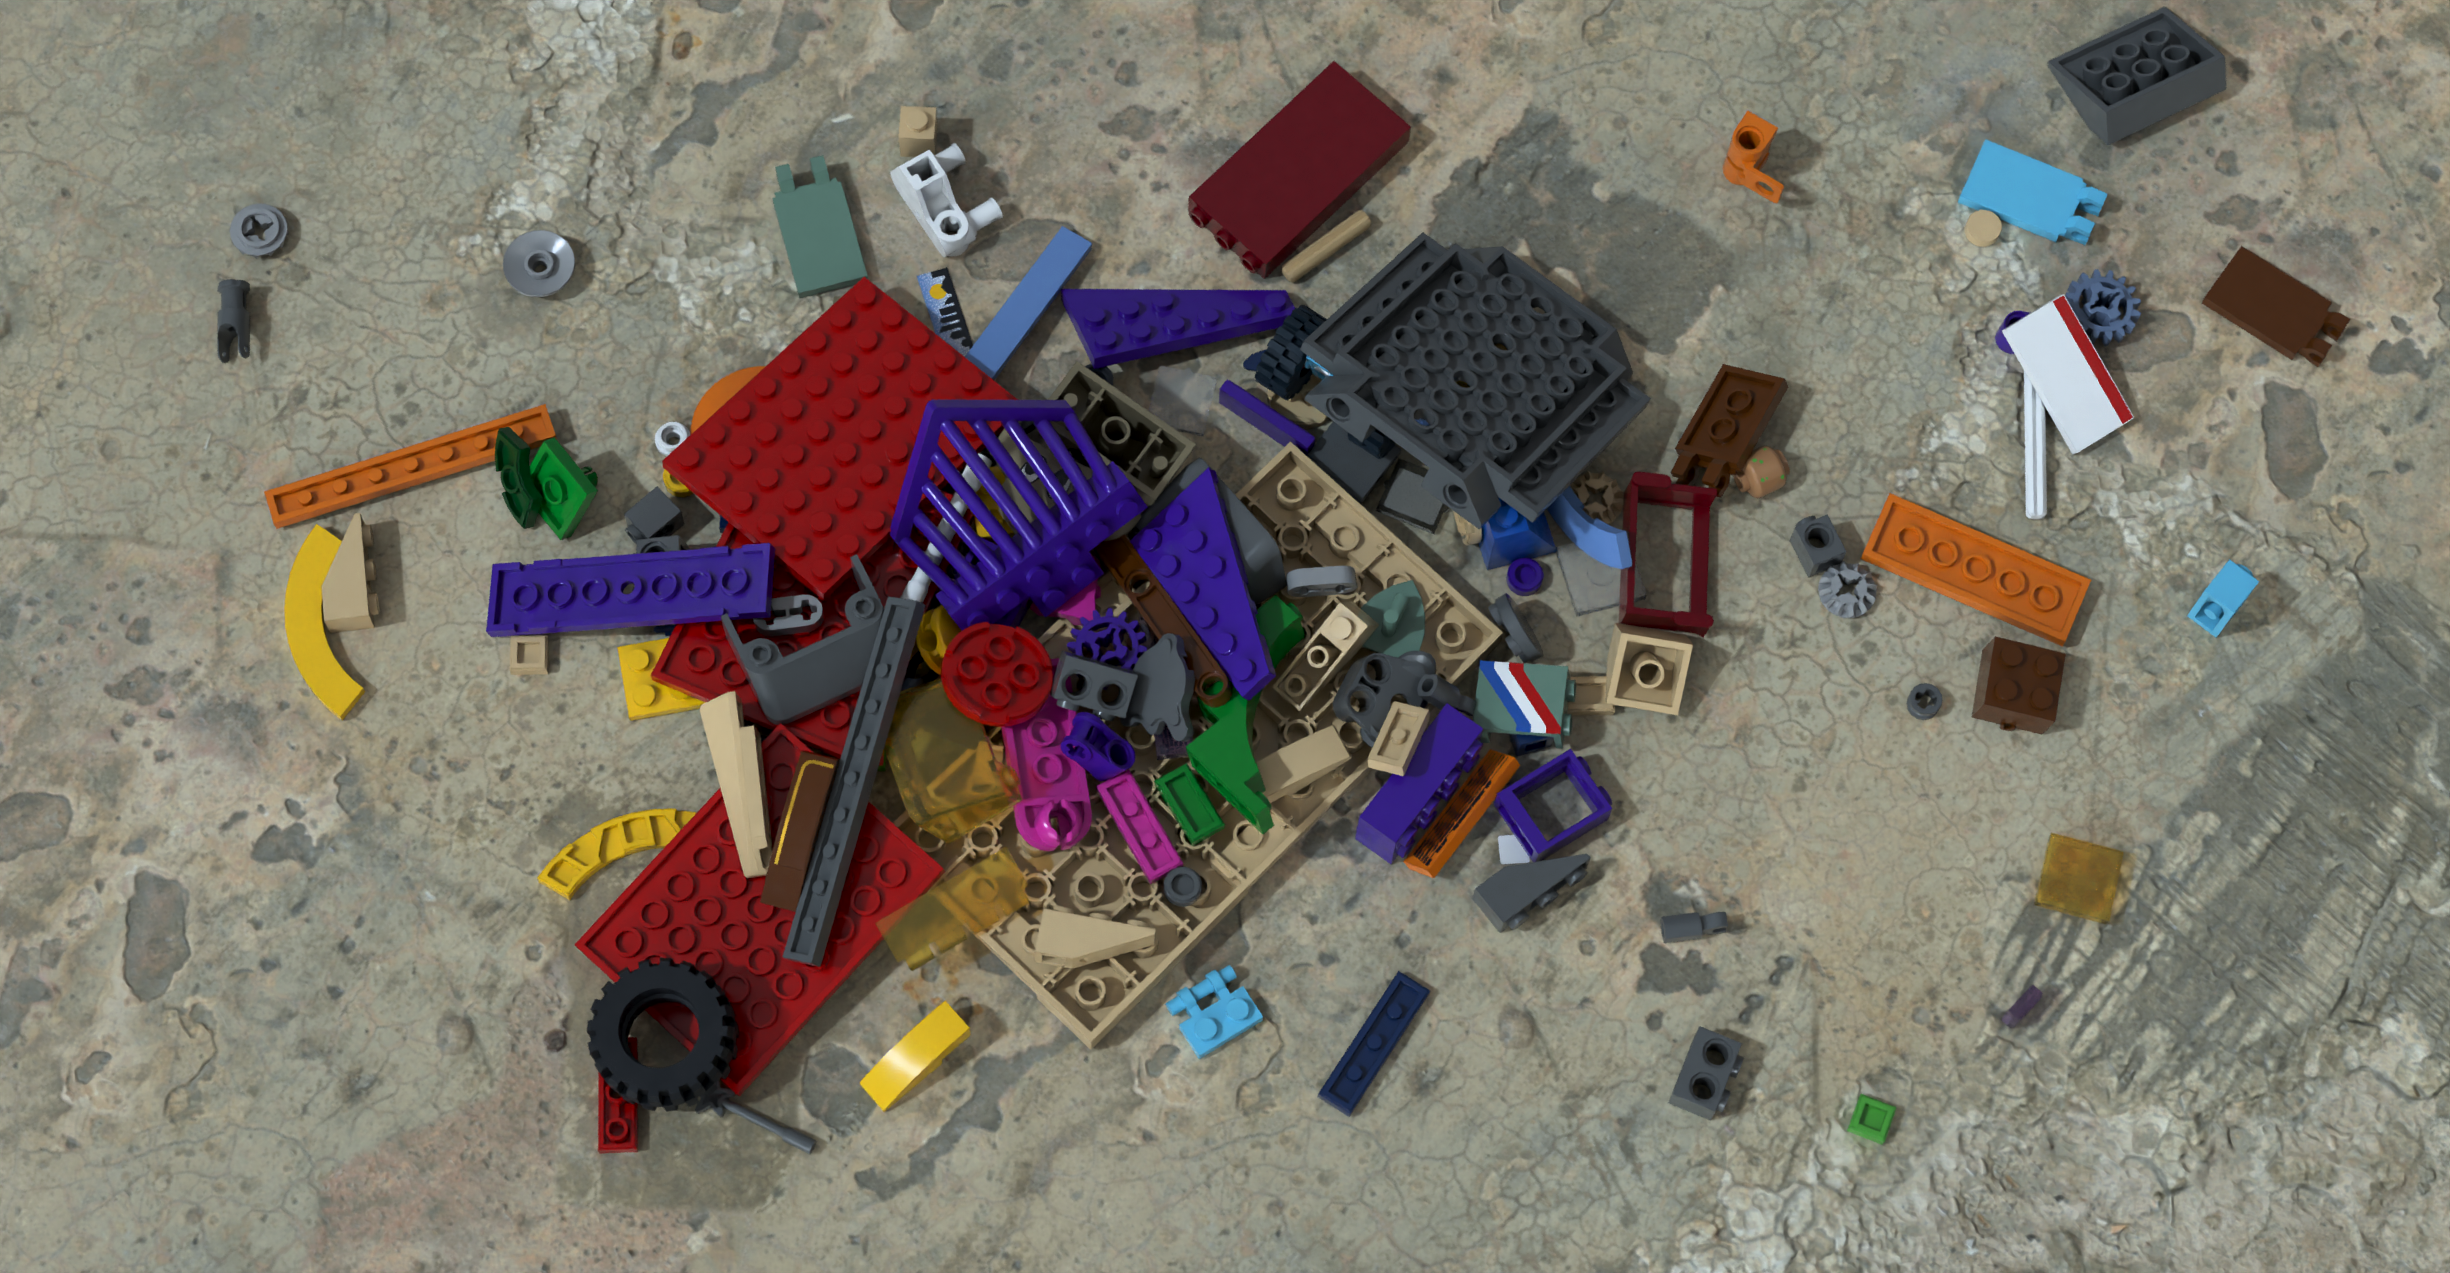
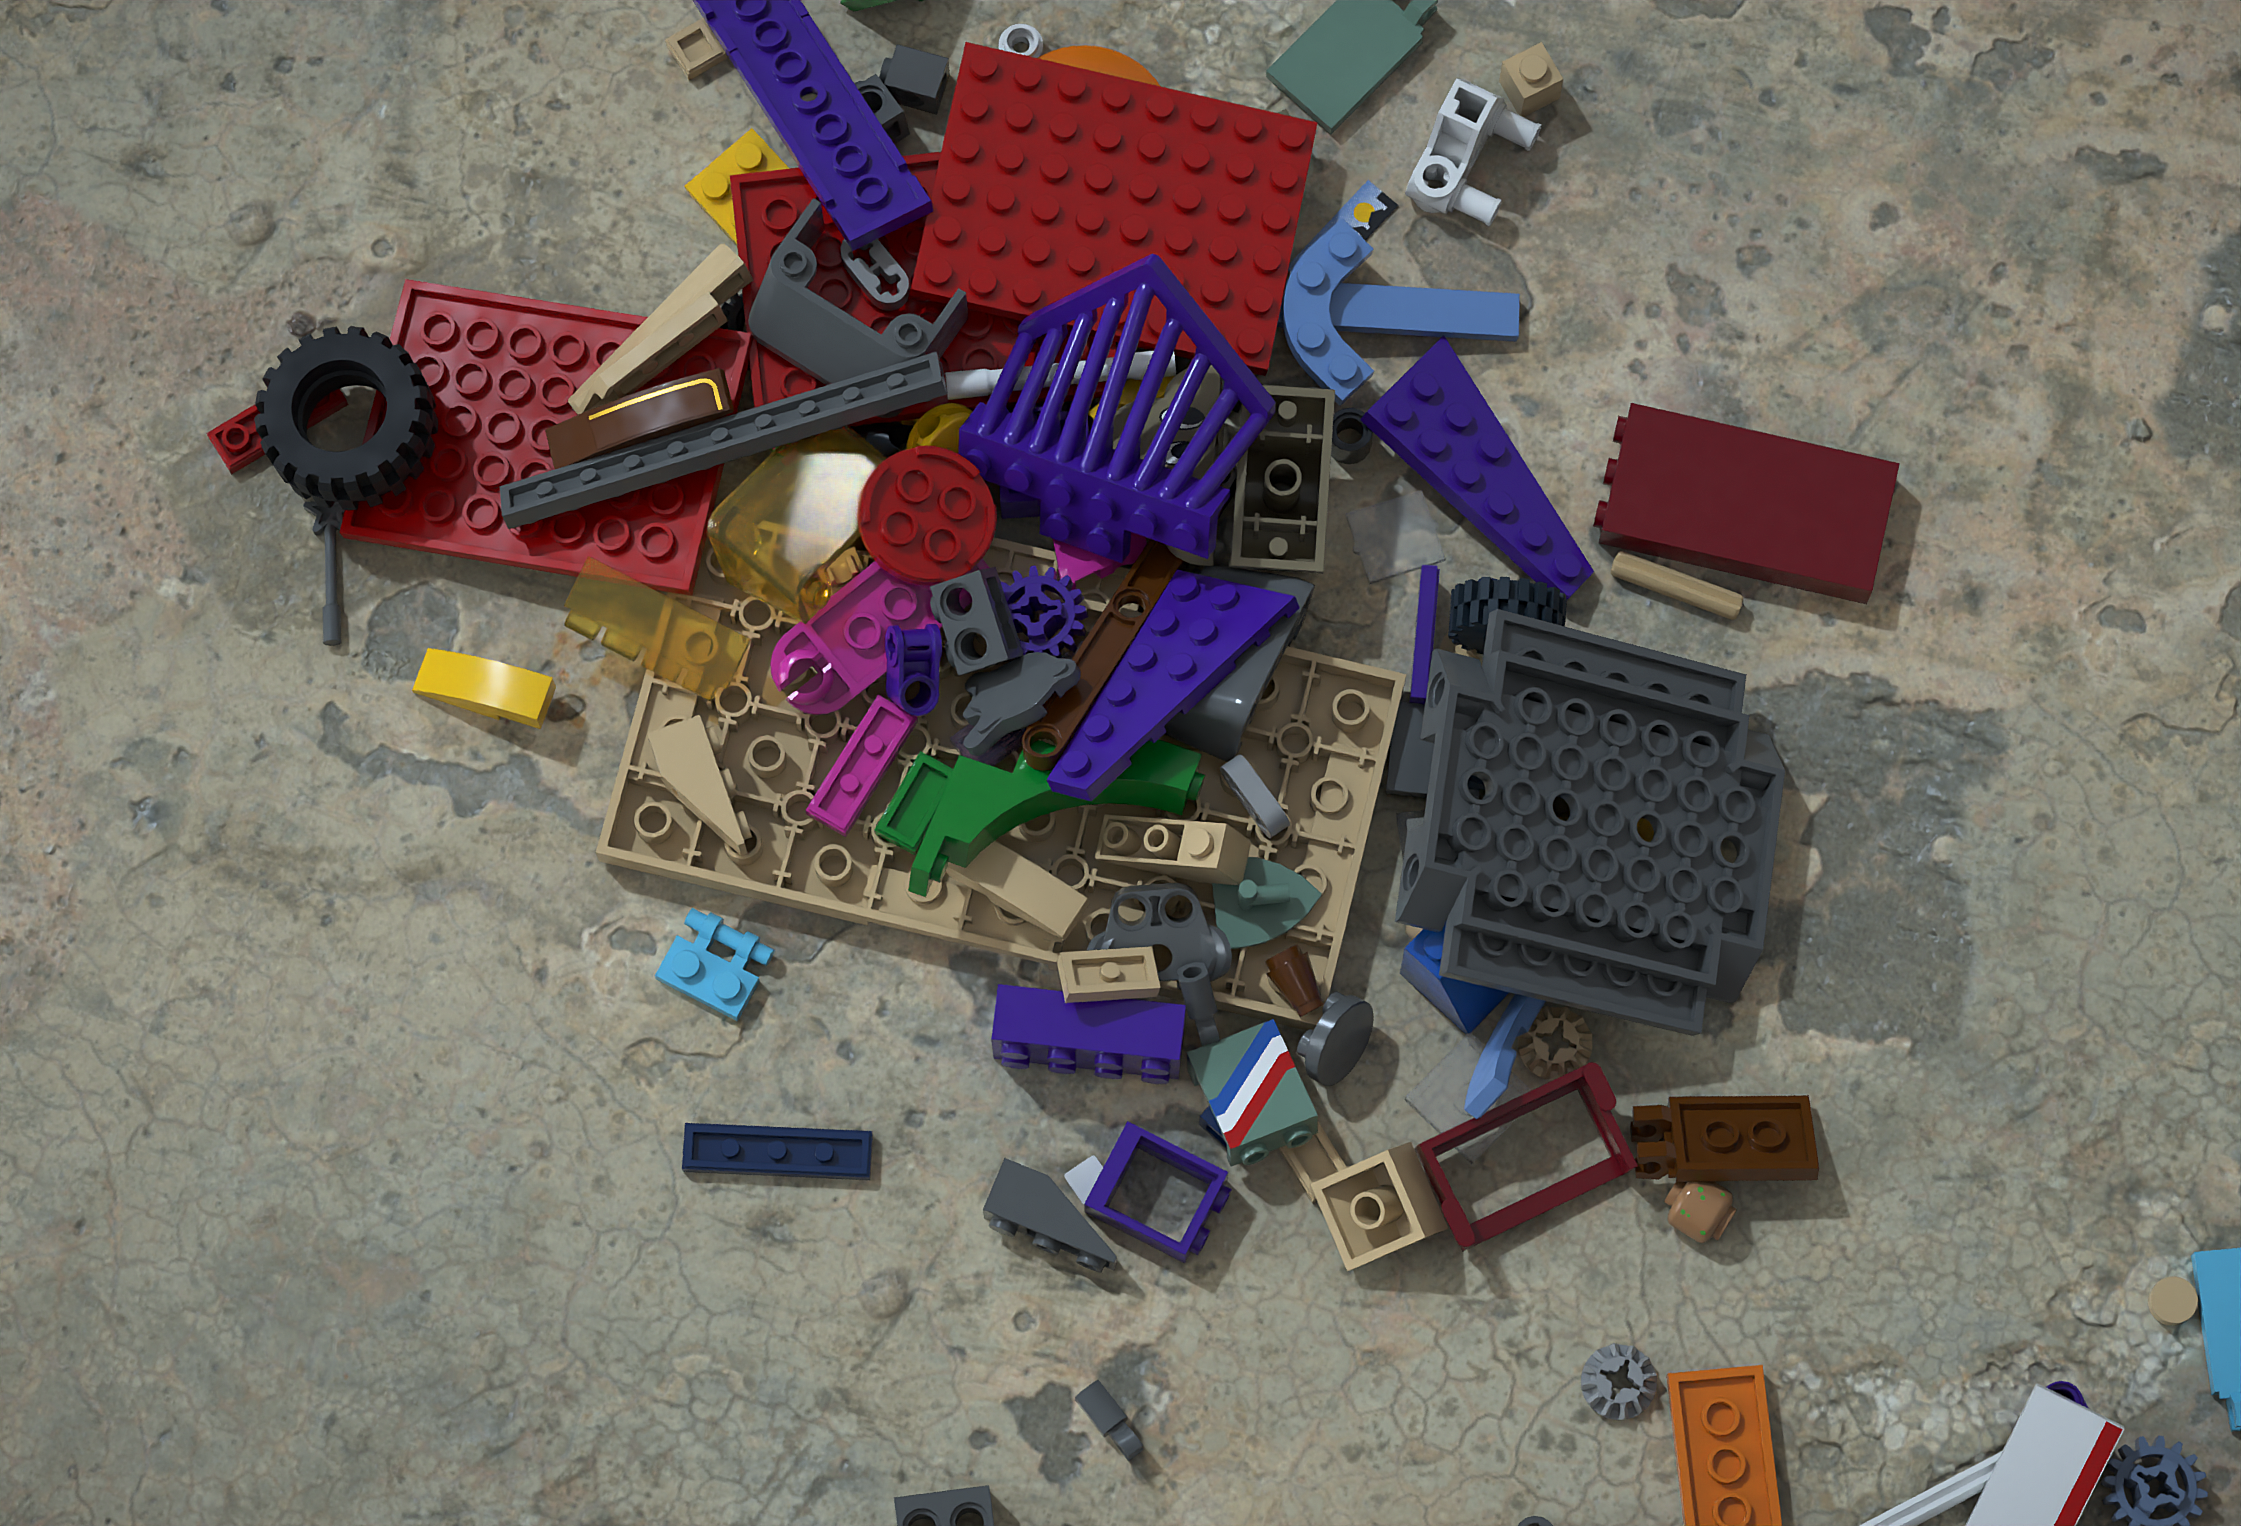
camera: 65 degrees right, 5 degrees up
yellow tile [537,808,696,900] -> none
dark grey tile [1164,867,1202,907] -> none
orange tile [1403,749,1521,878] -> none
dark purple tile [1506,558,1544,596] -> none
orange piece [1723,111,1784,203] -> none
dark grey brick [1790,514,1847,578] -> none
none -> reddish brown cone [1265,944,1325,1017]
none -> medium blue plate [1283,218,1374,406]

